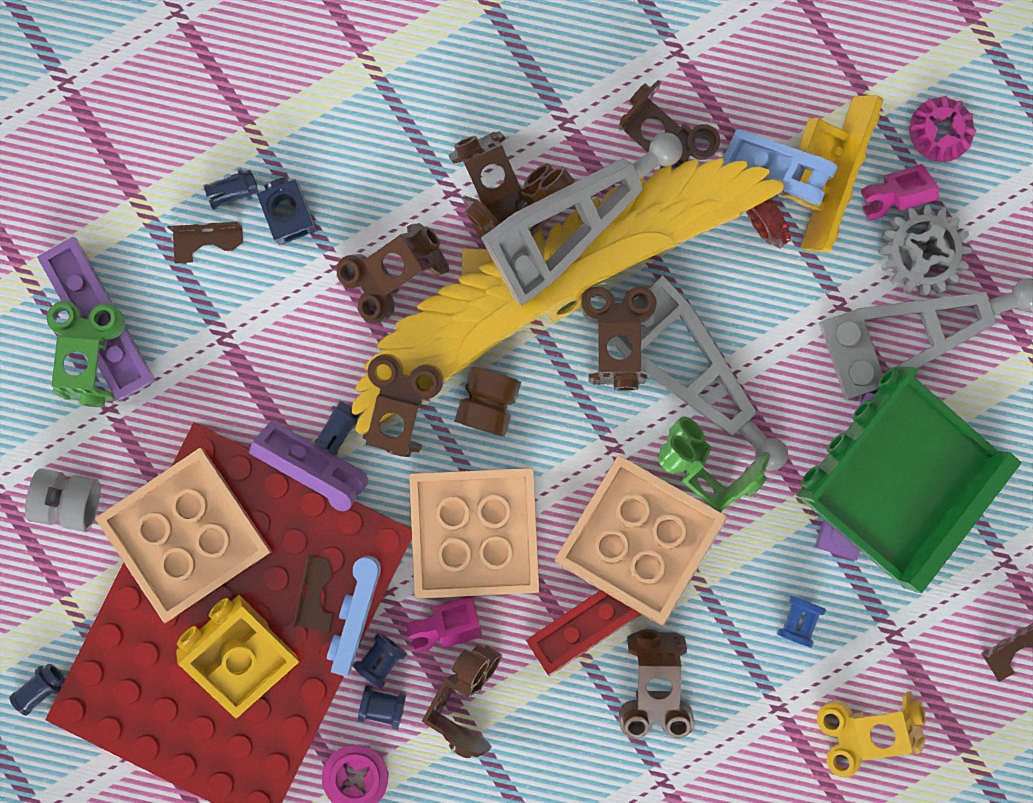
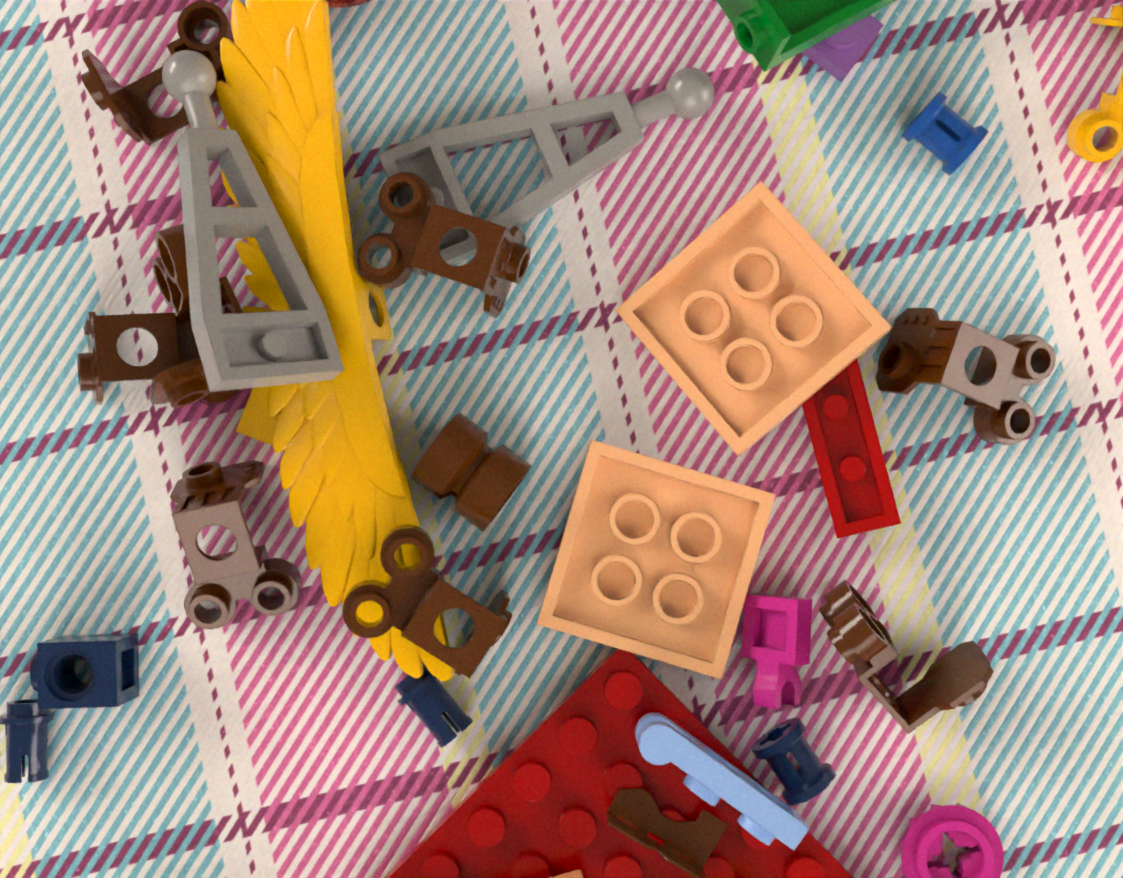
camera: 70 degrees left, 0 degrees up
reddish brown piece [167,222,243,264] -> none
medium lavender plate [249,420,368,511] -> none
dark blue bush [357,685,407,731] -> none
bright green piece [658,416,771,513] -> none

